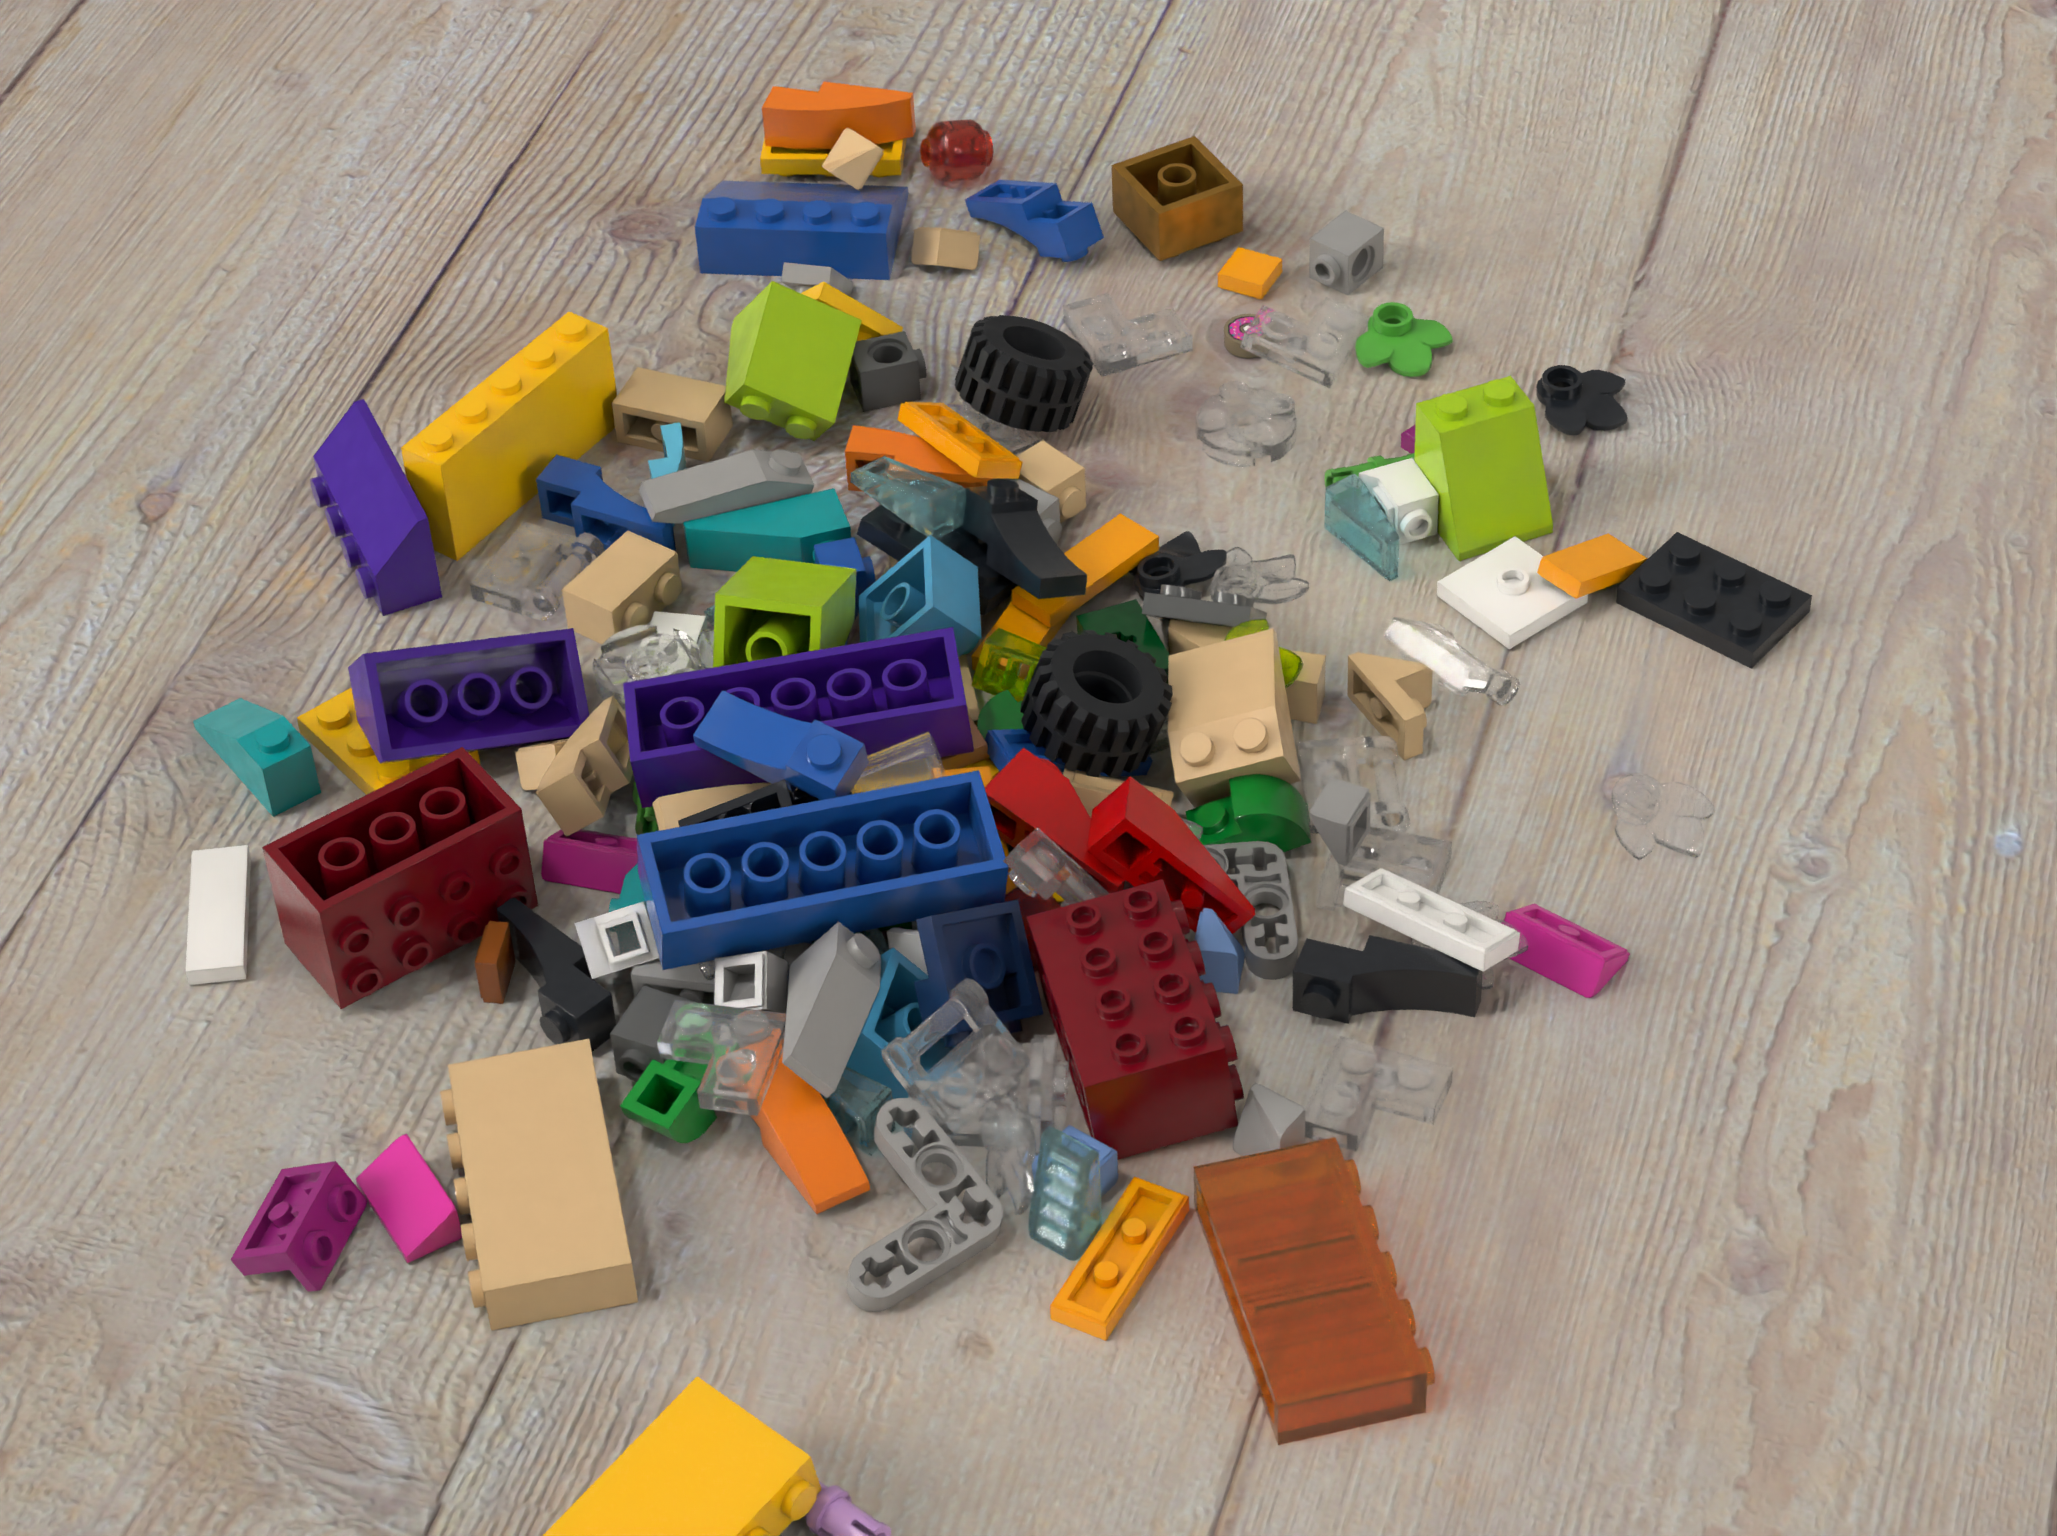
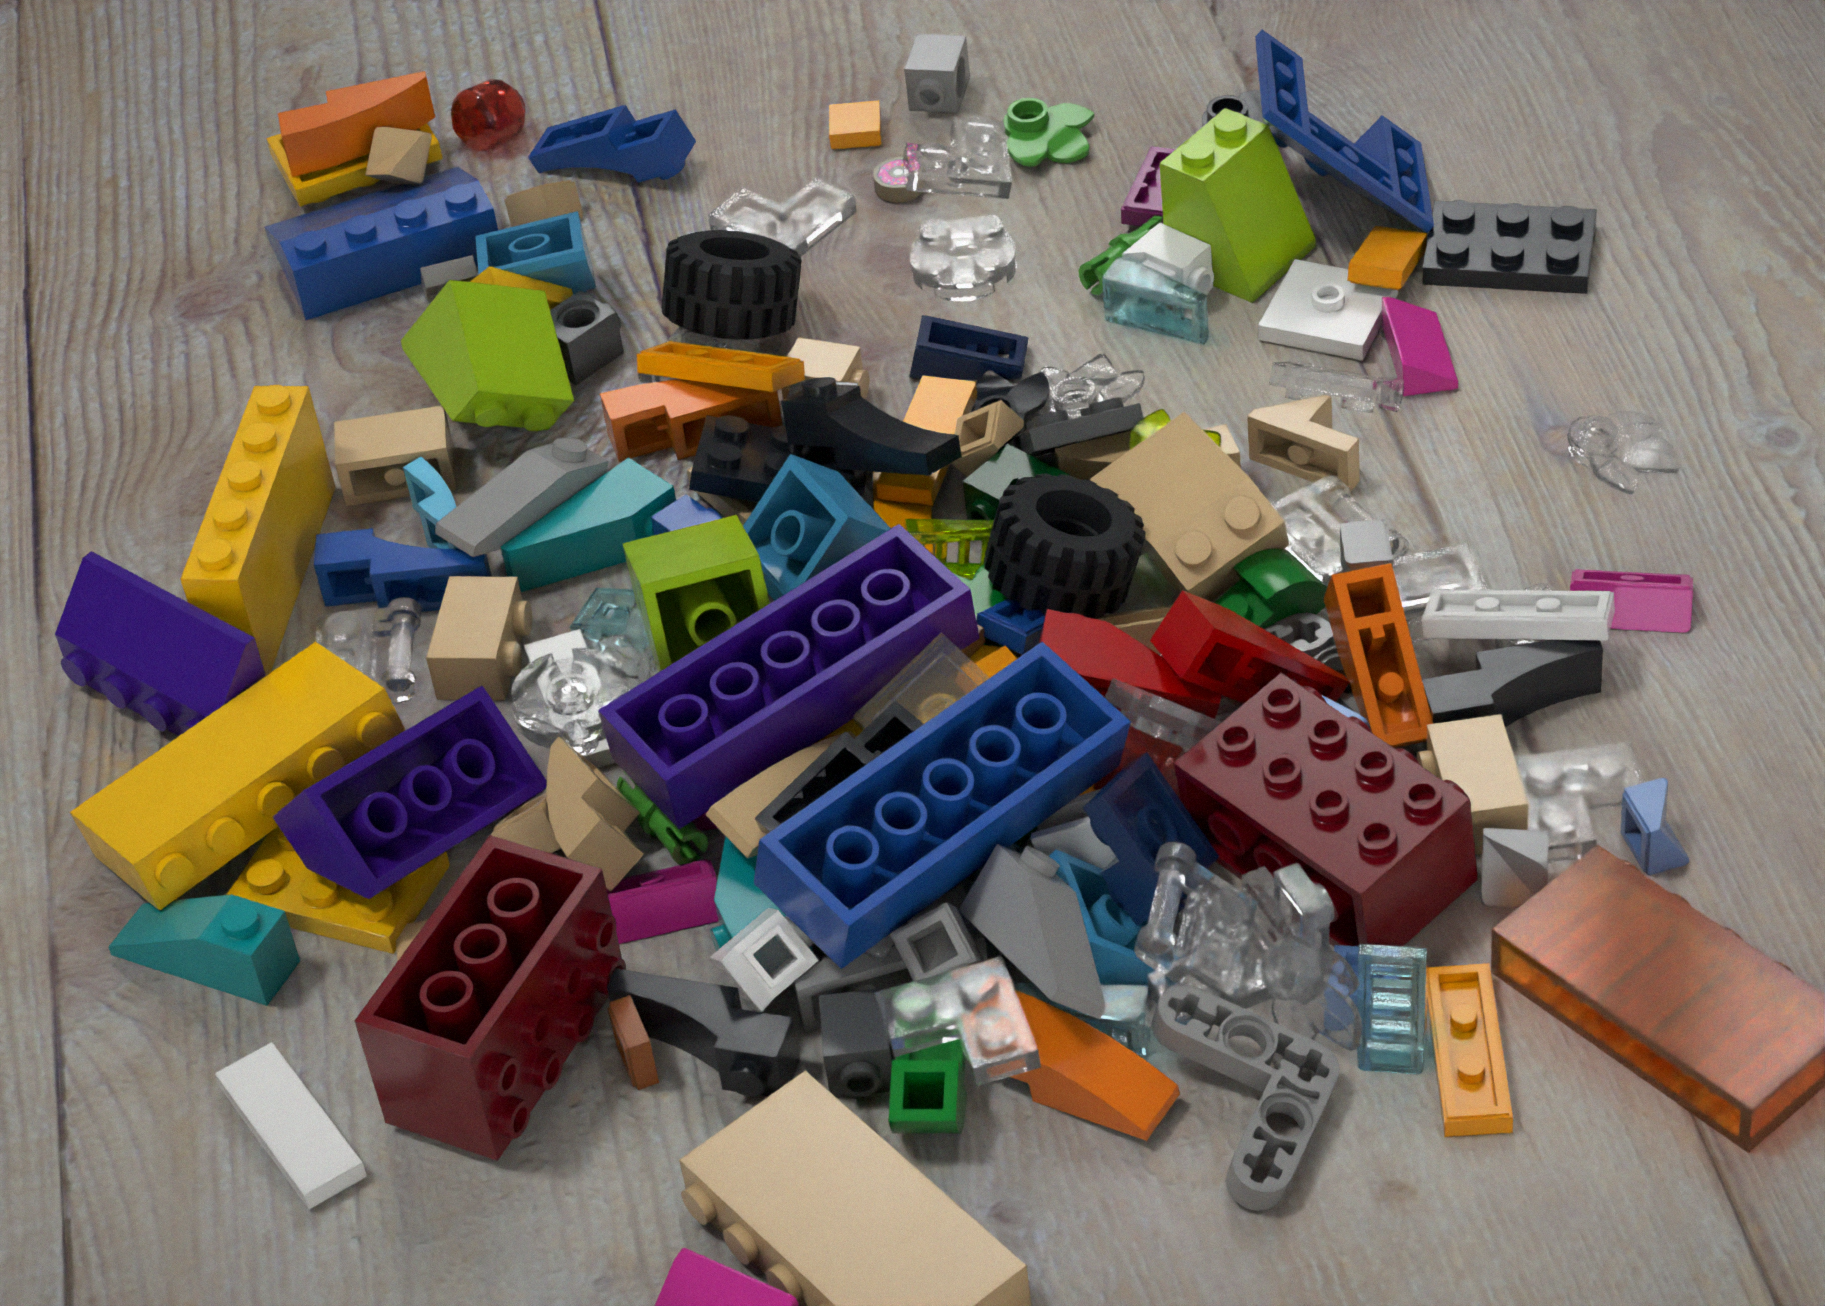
camera: 25 degrees left, 0 degrees up
blue slope [693,690,869,800] -> none
clear light blue slope [850,456,967,539] -> none
pearl gold brick [1111,136,1243,261] -> none
none -> yellow brick [70,641,406,911]
none -> dark azure slope [475,211,596,295]
none -> dark blue slope [909,315,1029,380]
none -> tan slope [951,400,1024,477]
none -> blue slope [1255,29,1434,233]
none -> orange slope [1324,563,1433,748]
none -> dark pink slope [1382,297,1458,396]
none -> tan brick [1417,714,1529,855]
none -> medium blue slope [1620,778,1689,876]

